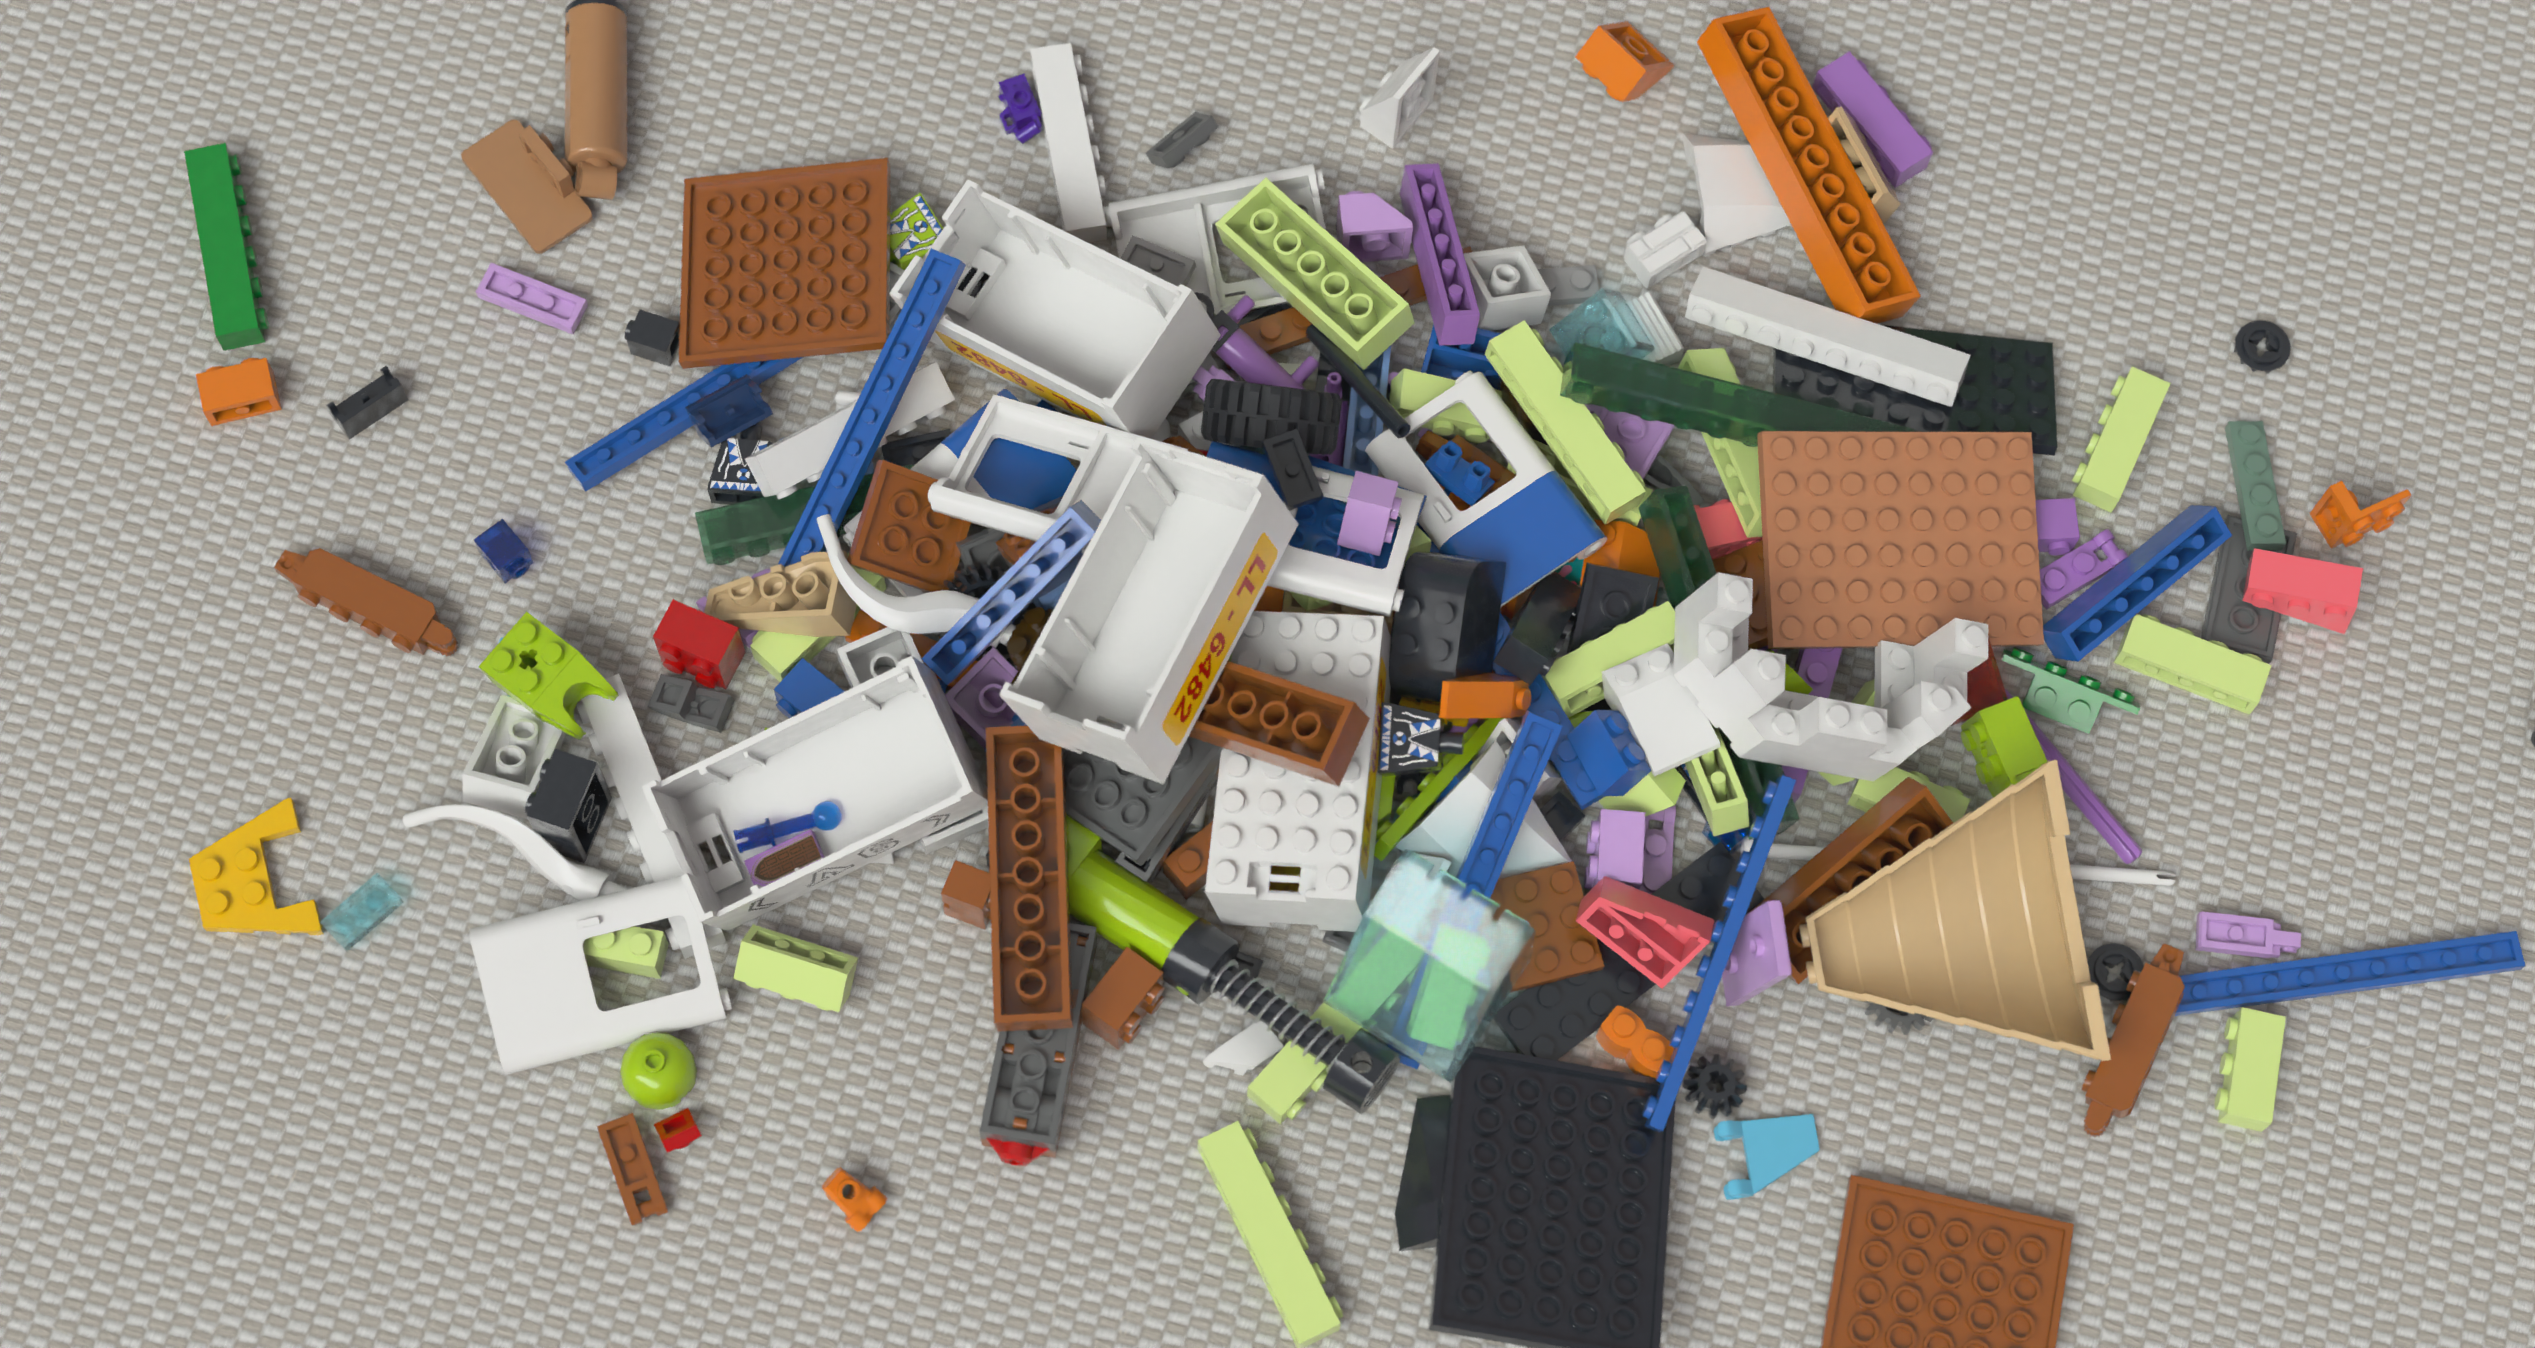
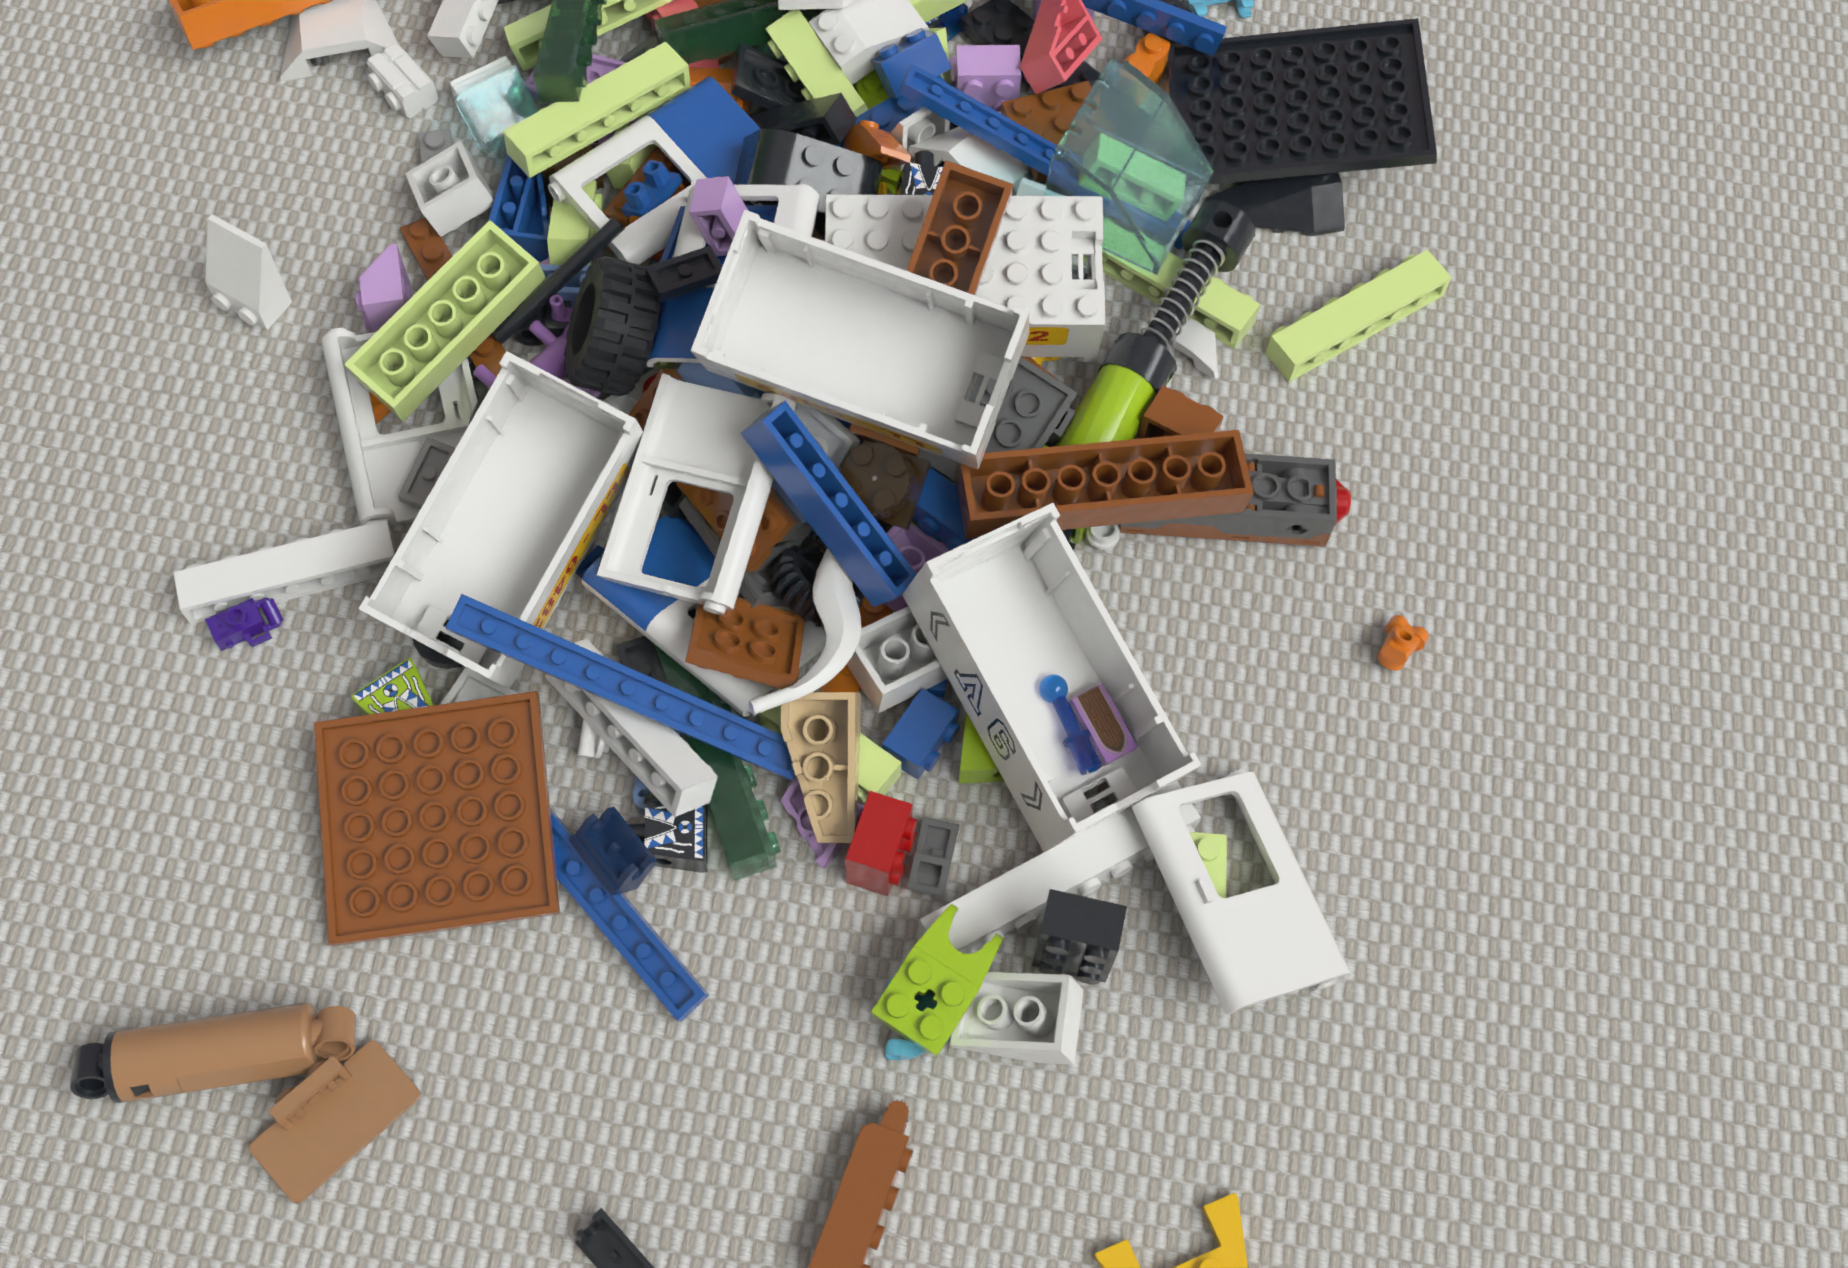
camera: 95 degrees left, 5 degrees down
clear light blue plate [320,873,404,952] -> none
white animal [403,804,627,901] -> none
clear blue brick [474,519,534,583] -> none
lavender plate [476,263,588,334] -> none
dark orange plate [597,1113,669,1226] -> none
lime cylinder [620,1032,697,1110] -> none
black brick [624,309,680,367] -> none
red plate [654,1108,702,1153] -> none
yellowish green brick [733,924,858,1012] -> none
dark orange brick [941,860,991,930] -> none
dark grey plate [1146,112,1218,169] -> none
medium lavender brick [1400,163,1480,346] -> none
orange slope [1575,21,1675,102] -> none

